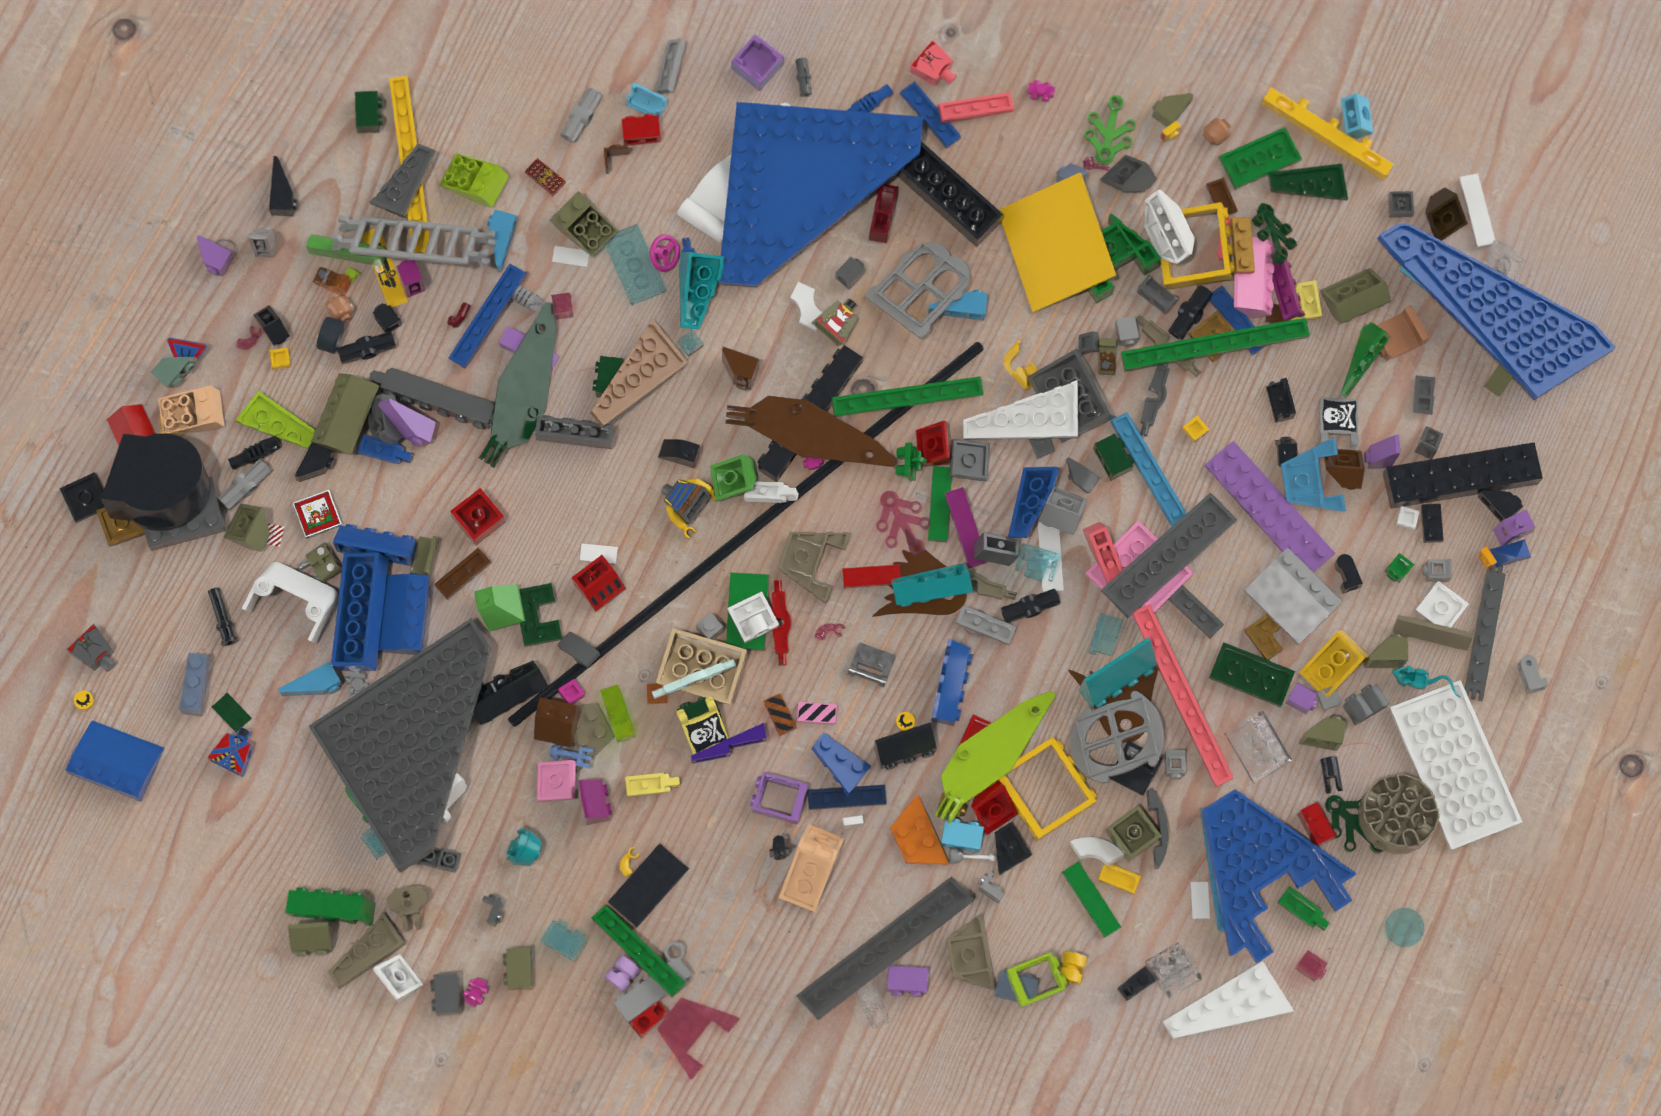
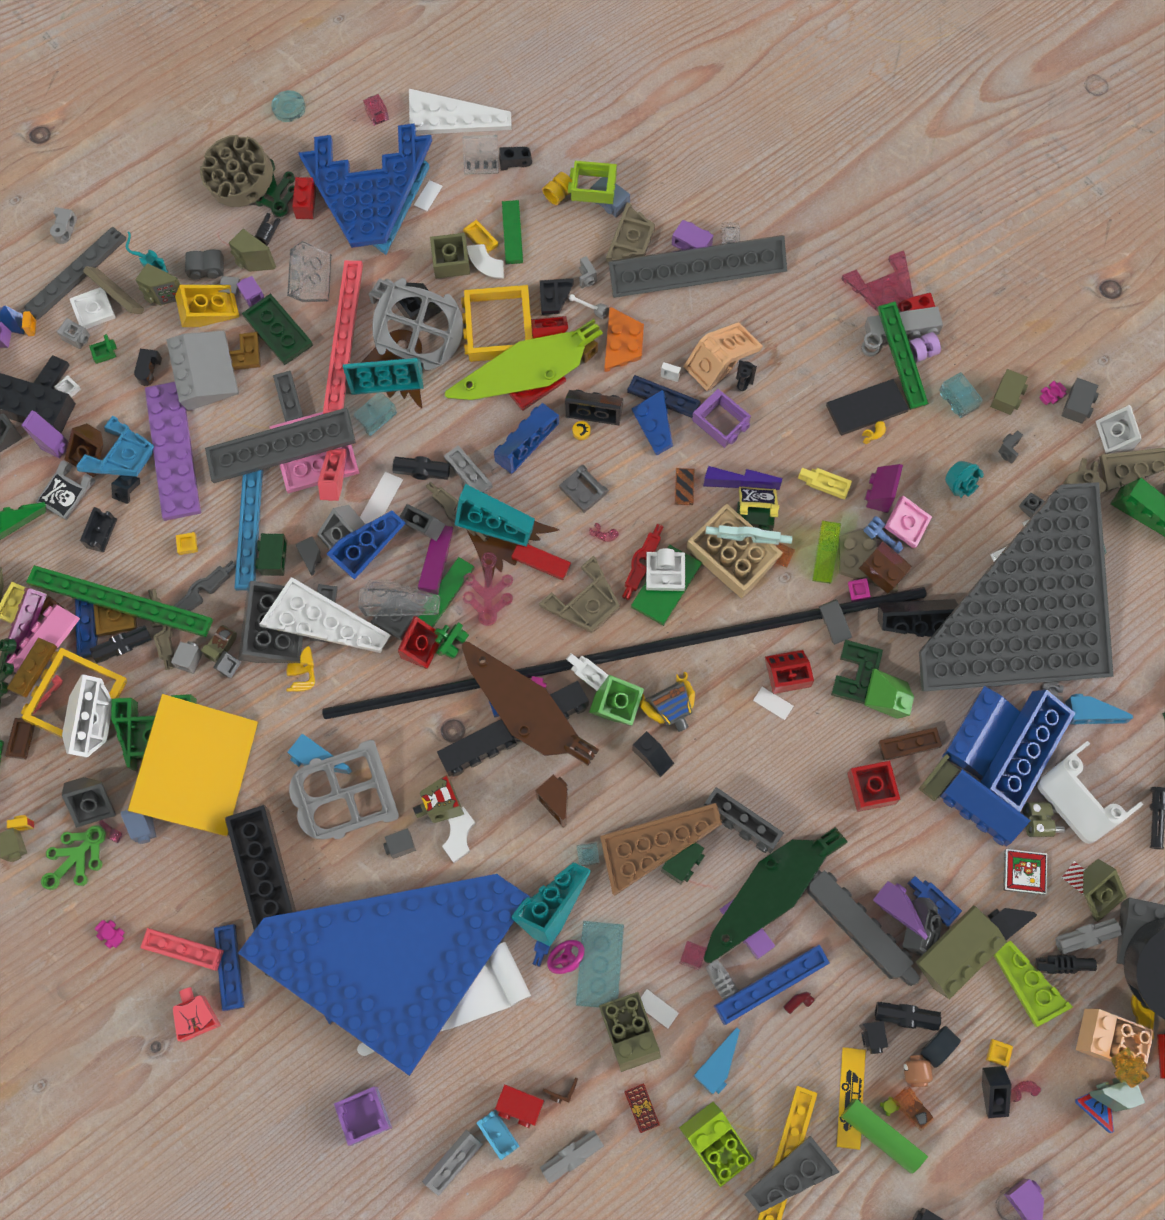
camera: 145 degrees left, 5 degrees down
light grey slope [248,227,276,257] -> none
light grey bar [331,215,496,266] -> none
magenta brick [397,260,425,297] -> none
light grey brick [696,613,723,640] -> none
dark grey pin [795,58,812,97] -> none
bright pink tile [797,702,837,725] -> none
green tile [831,376,983,417] -> none
blue hinge [847,84,893,112] -> none
dark red slope [868,184,898,244] -> none
medium azure brick [941,819,984,853] -> none
clear light blue panel [1015,543,1060,582] -> none
dark grey hinge [1137,274,1179,315] -> none
dark grey slope [1146,789,1168,869] -> none
green hinge [1277,887,1330,931] -> none
white plate [1389,680,1522,851] -> none
none -> clear wedge [358,580,440,616]
none -> clear yellow brick [1111,1047,1150,1088]

